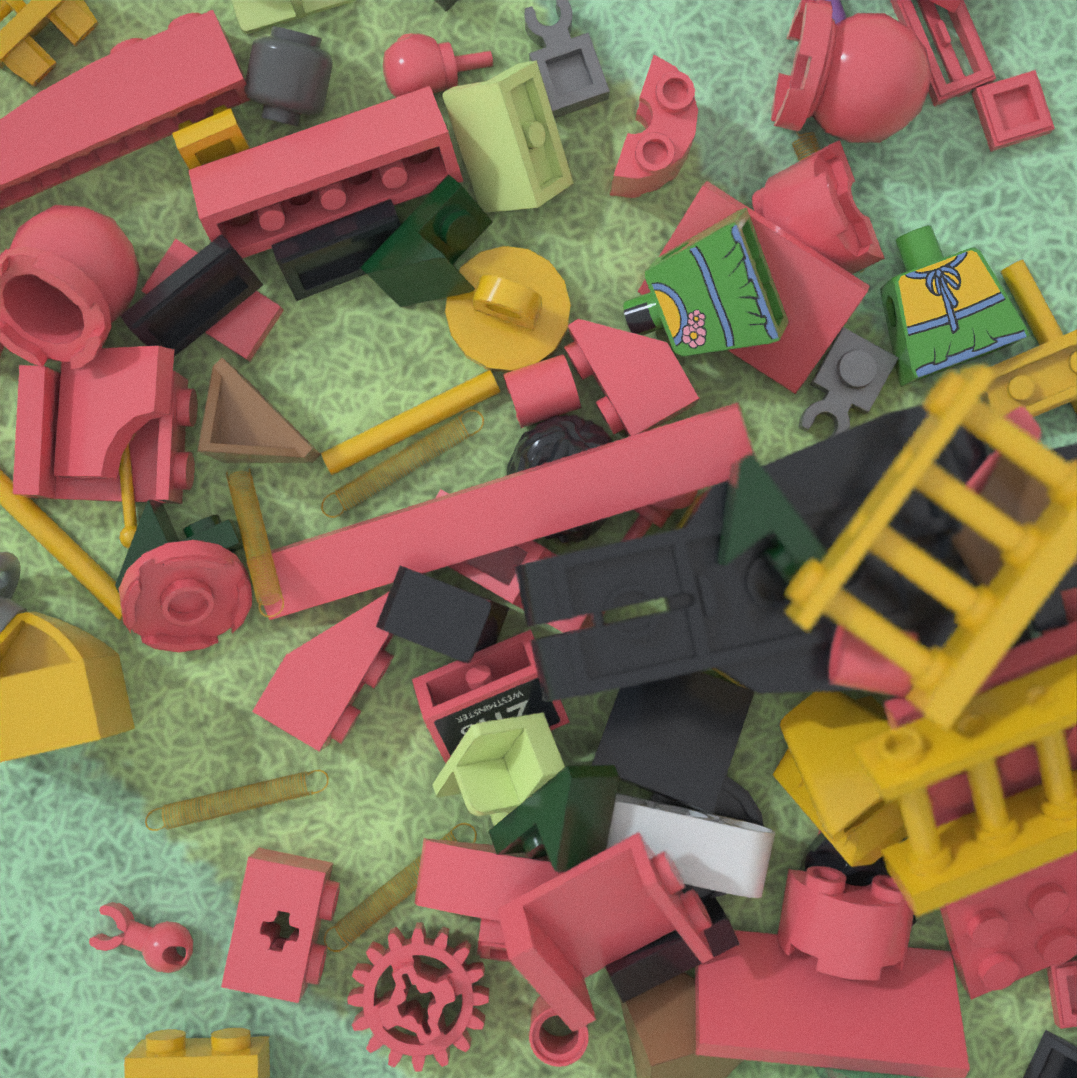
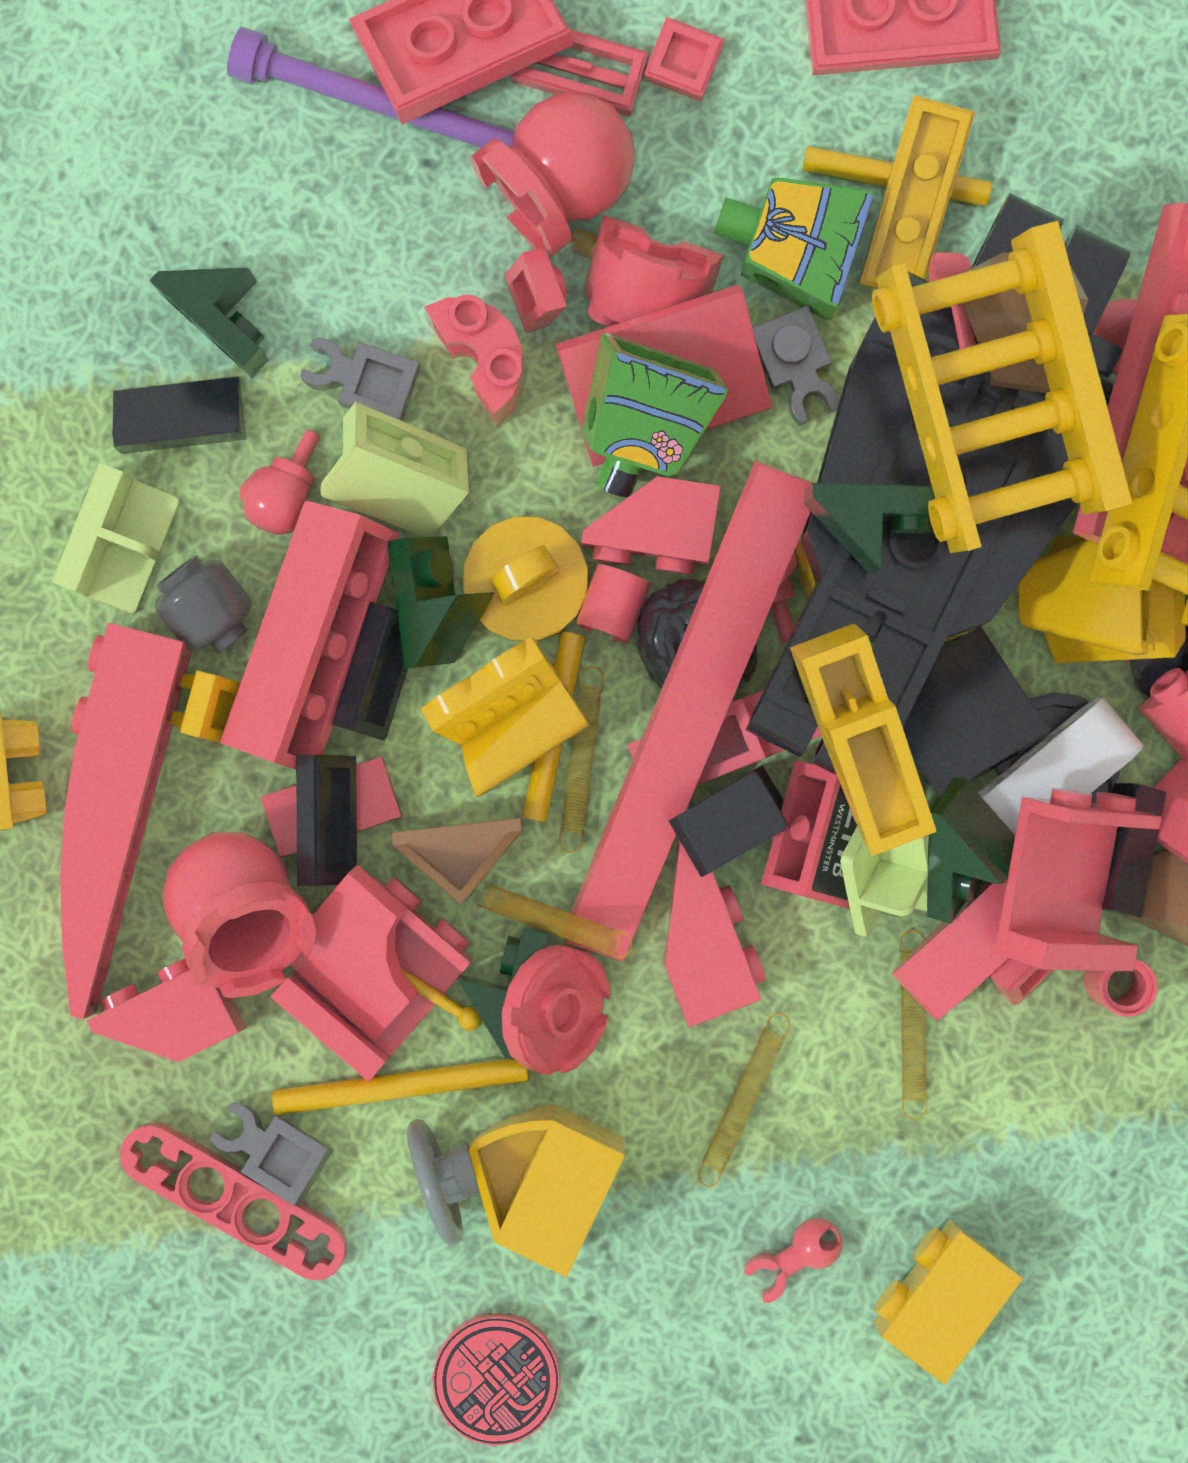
camera: 55 degrees left, 0 degrees up
coral brick [221,848,340,1003] -> none
coral gear [347,922,489,1072] -> none
coral beam [829,624,919,697] -> none
none -> yellow piece [420,637,590,797]
none -> coral plate [504,247,567,333]
none -> yellow slope [790,623,937,856]

